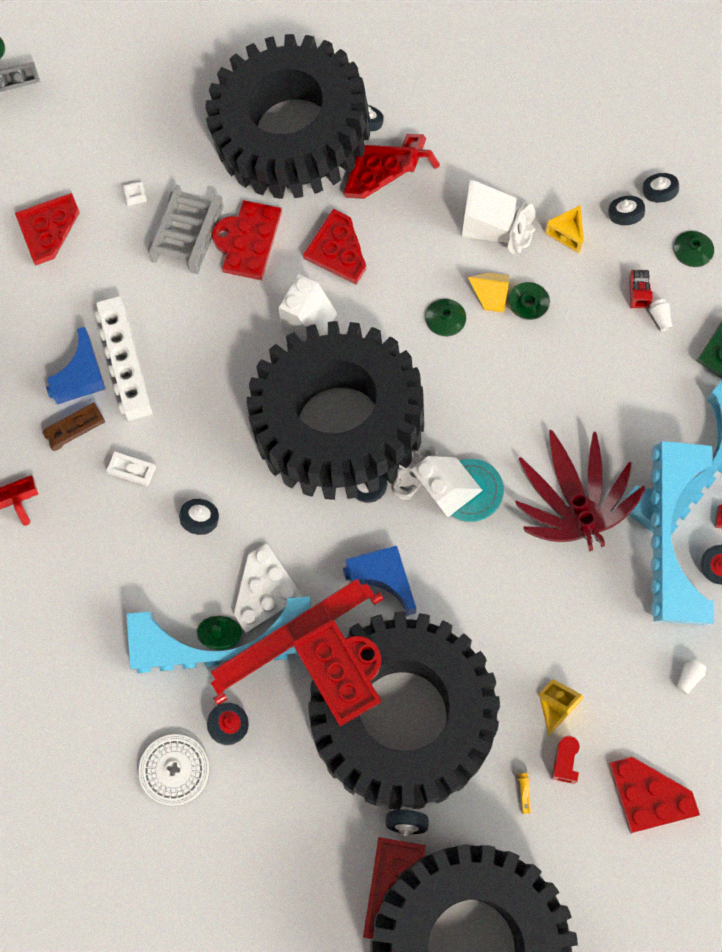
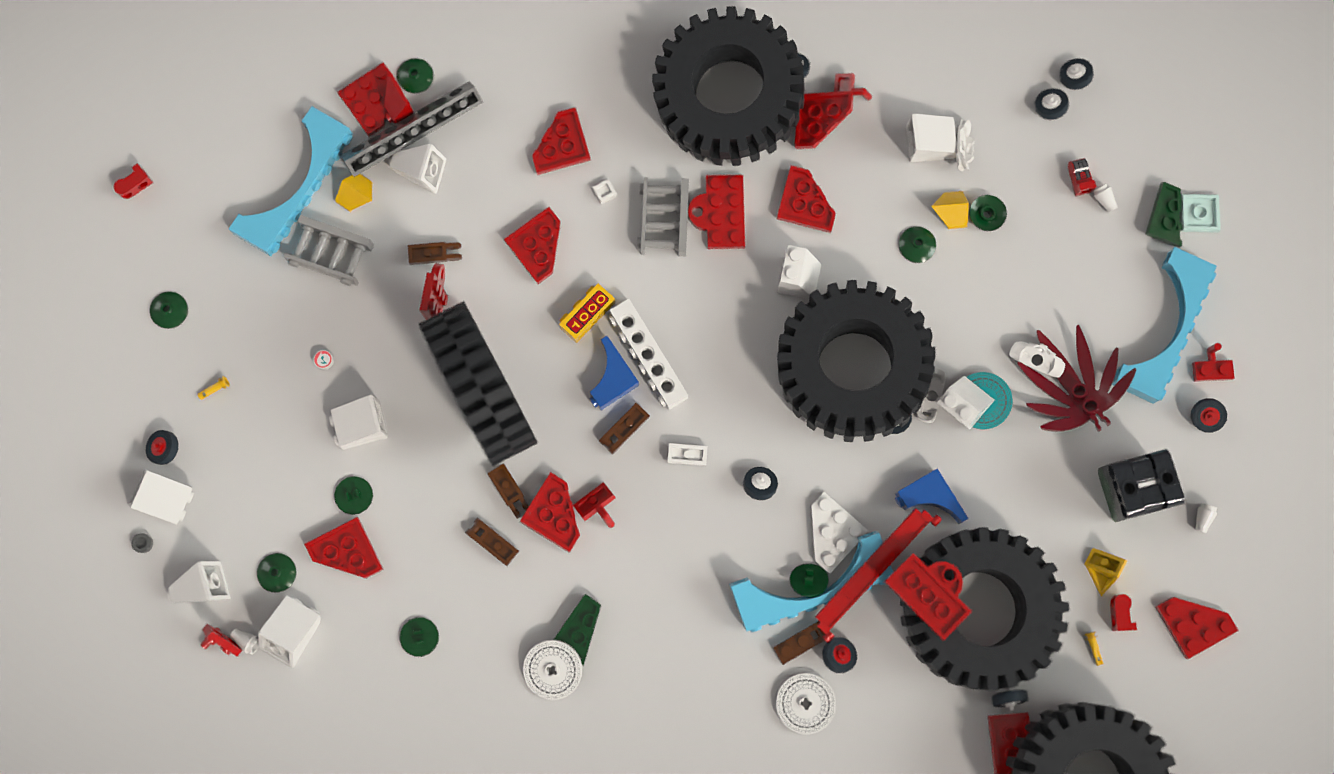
camera: 15 degrees left, 10 degrees up
yellow slope [545,205,584,254] -> none
medium azure arch [651,441,714,625] -> none
dark green dish [673,231,714,267] -> none
none -> red plate [532,107,591,175]
none -> yellow brick [559,284,615,343]
none -> reddish brown plate [773,621,825,665]
none -> white piece [1009,341,1065,378]
none -> black piece [1098,449,1185,522]

